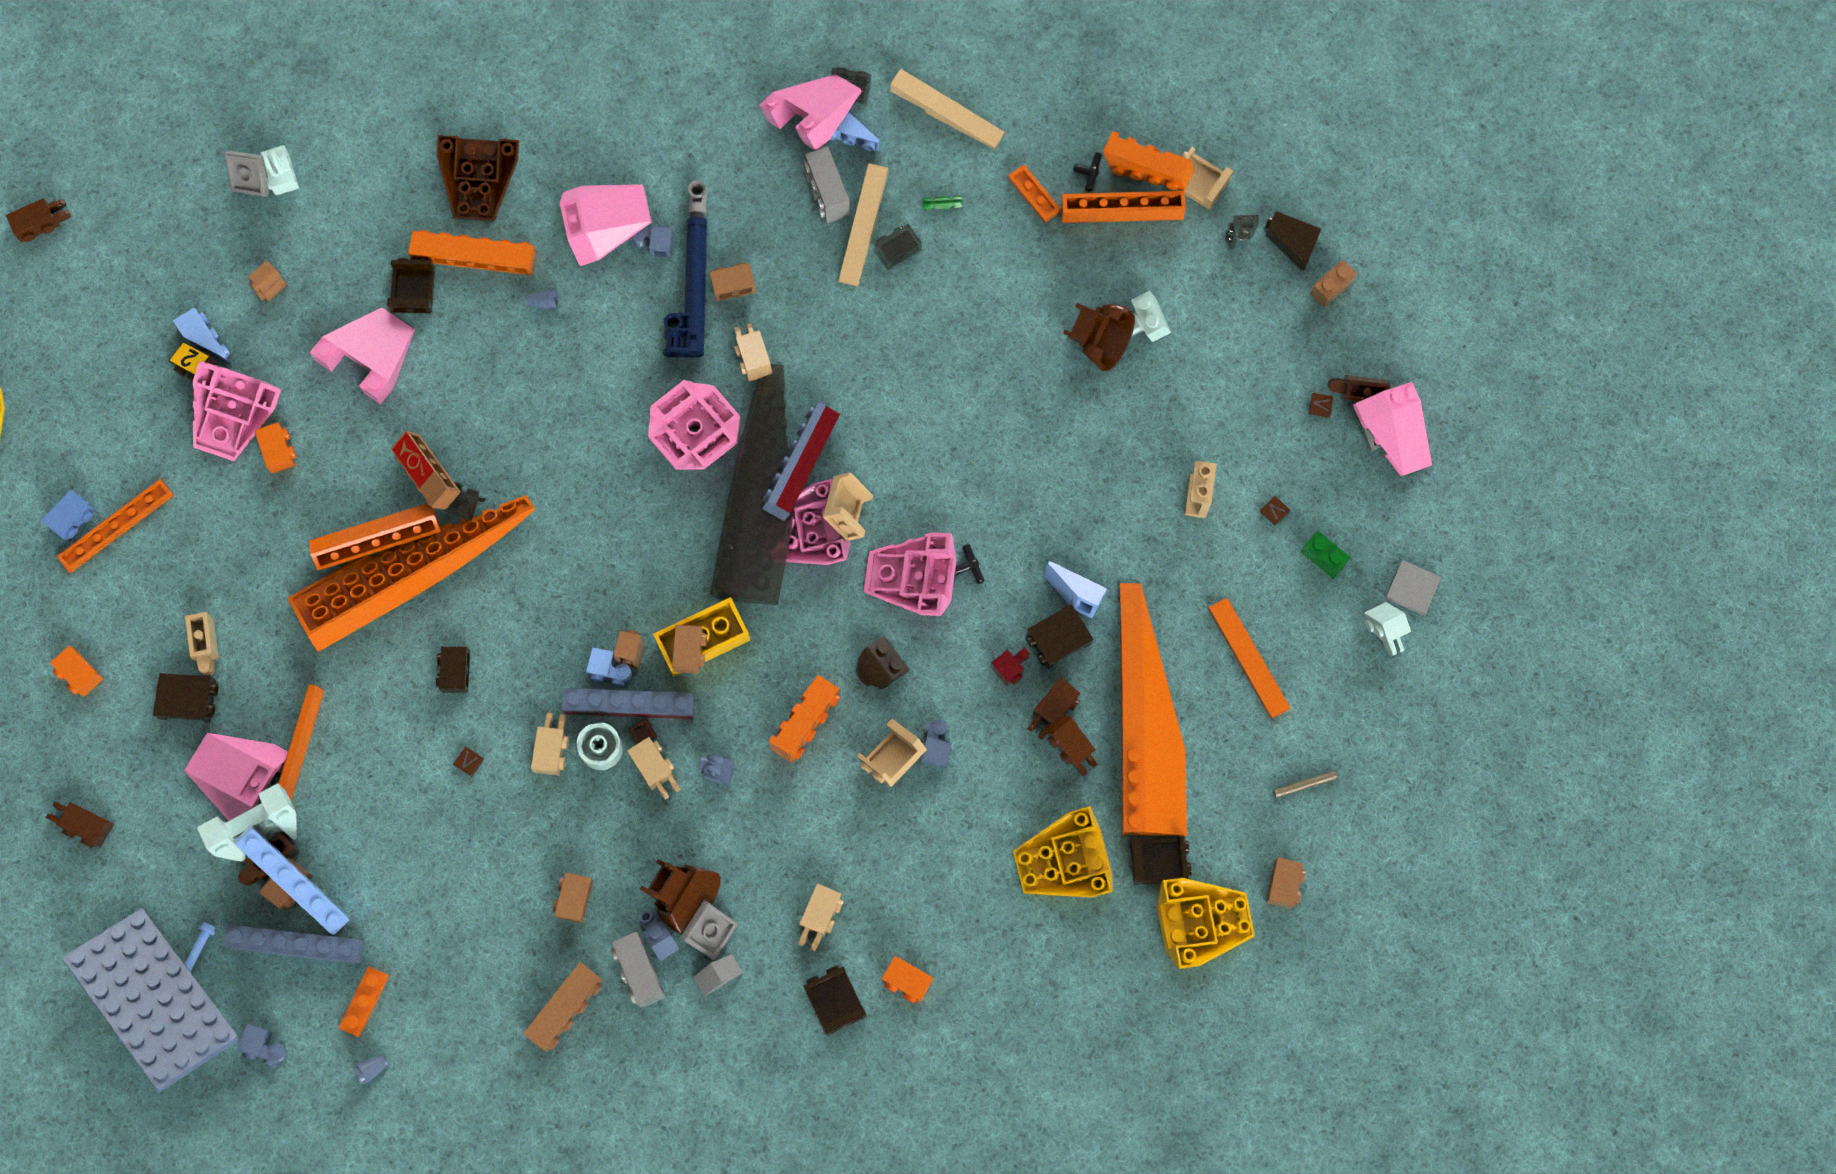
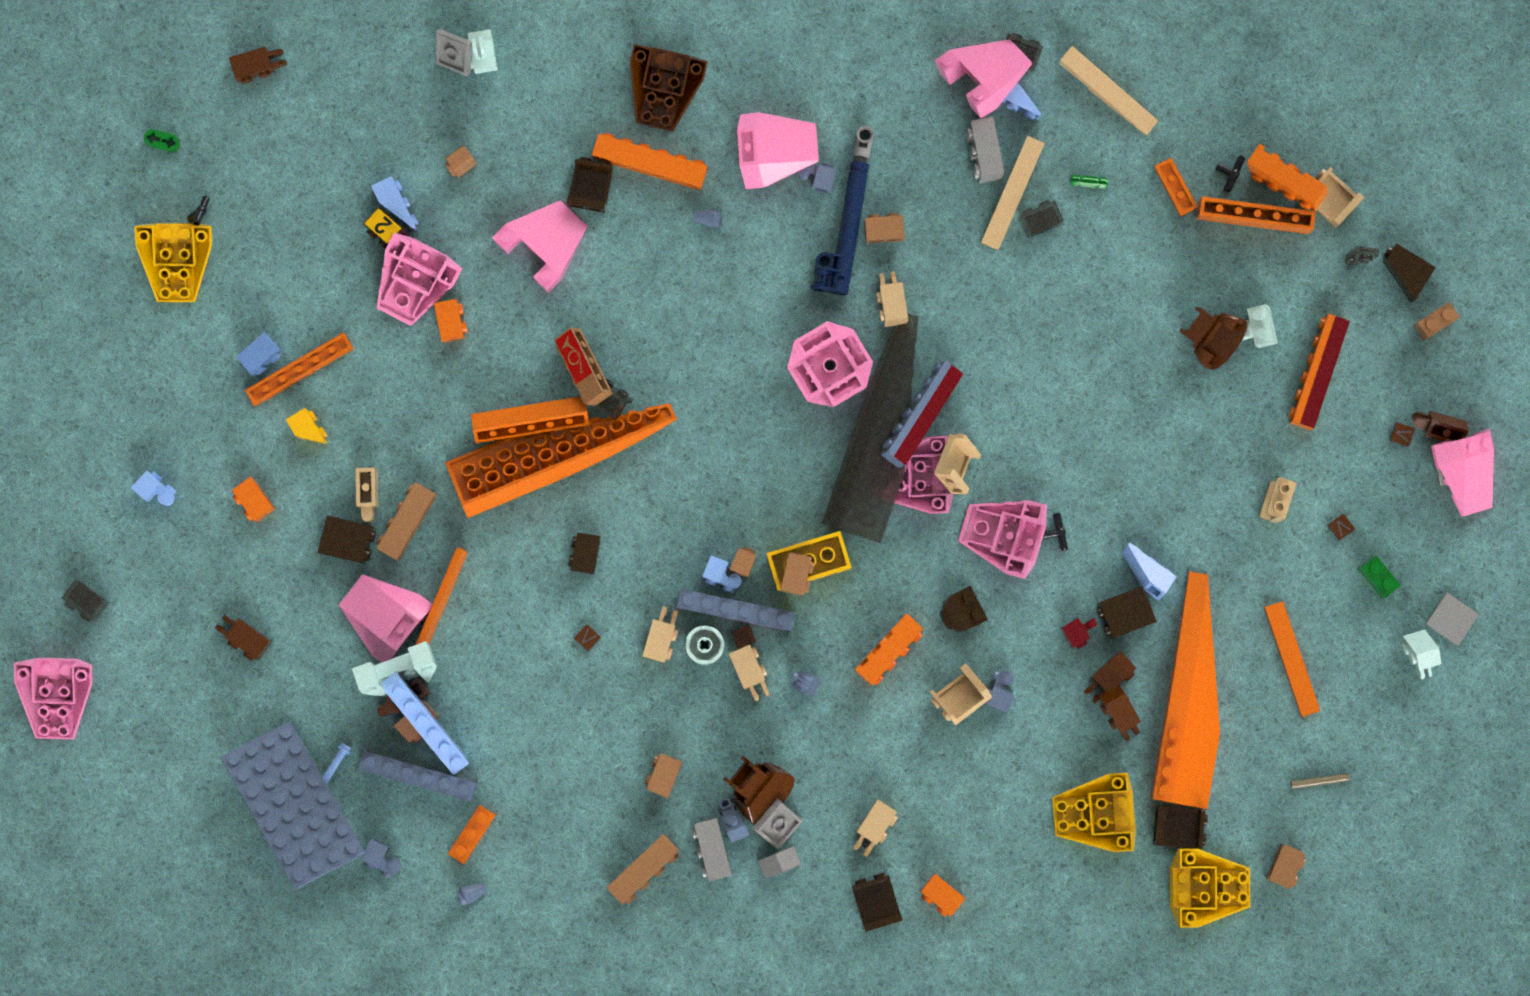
camera: 10 degrees right, 10 degrees up
none -> yellow slope [286,408,328,444]
none -> medium nougat brick [376,482,437,561]
none -> brick [1288,314,1350,431]

